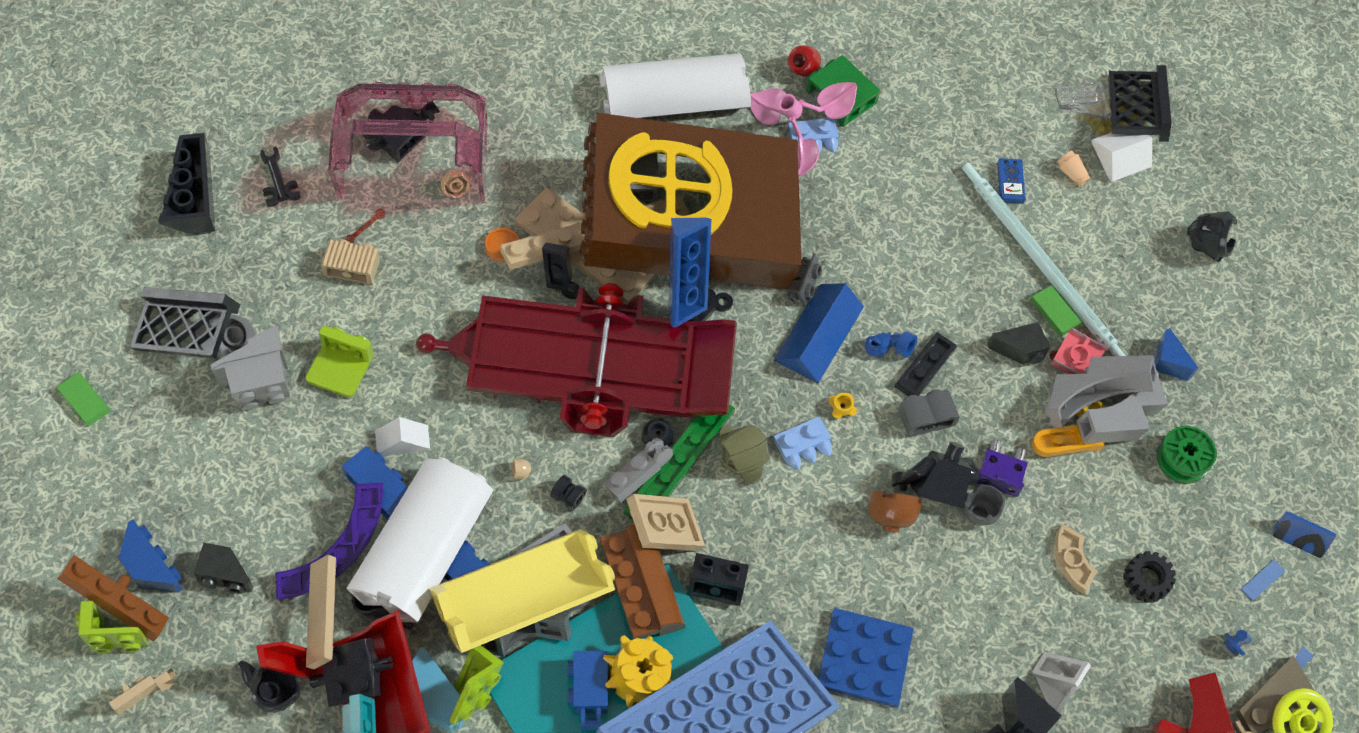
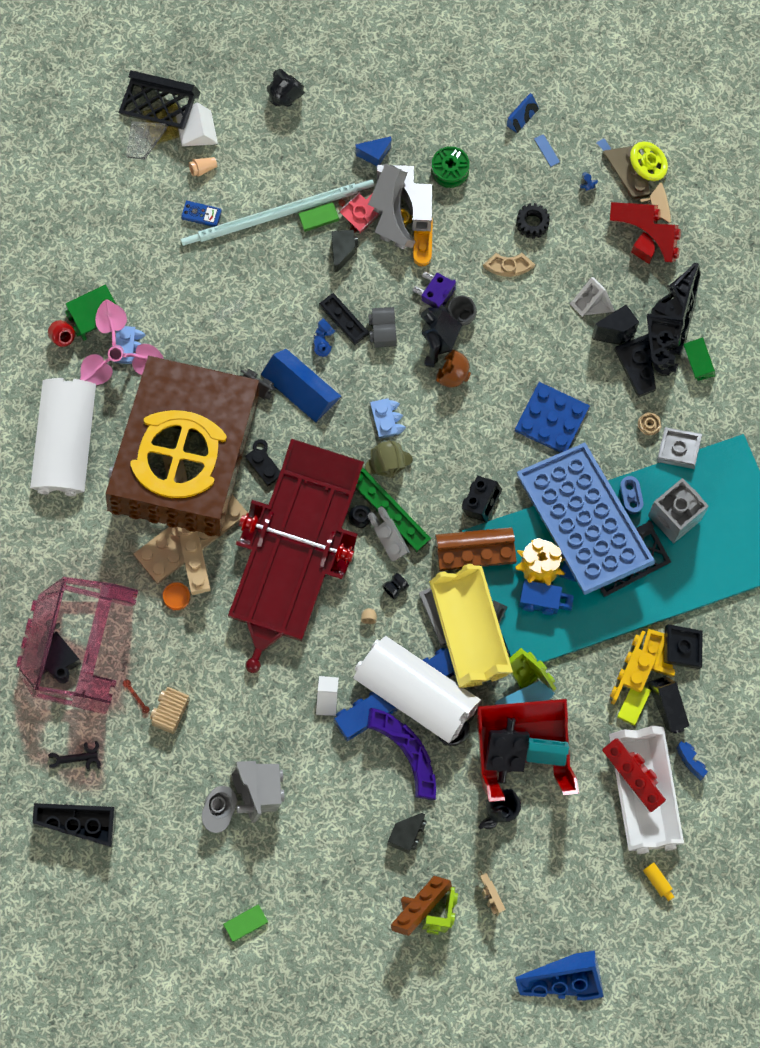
camera: 75 degrees left, 10 degrees up
blue slope [119,519,182,593] -> none
black fence [129,287,241,359] -> none
lime bracket [306,325,374,398] -> none
tan tile [306,555,336,669] -> none
tan plate [440,169,471,198] -> none
black hinge [542,242,580,299] -> none
tan plate [626,494,705,551] -> none
blue slope [668,217,712,328] -> none
yellow plate [828,393,857,419] -> none

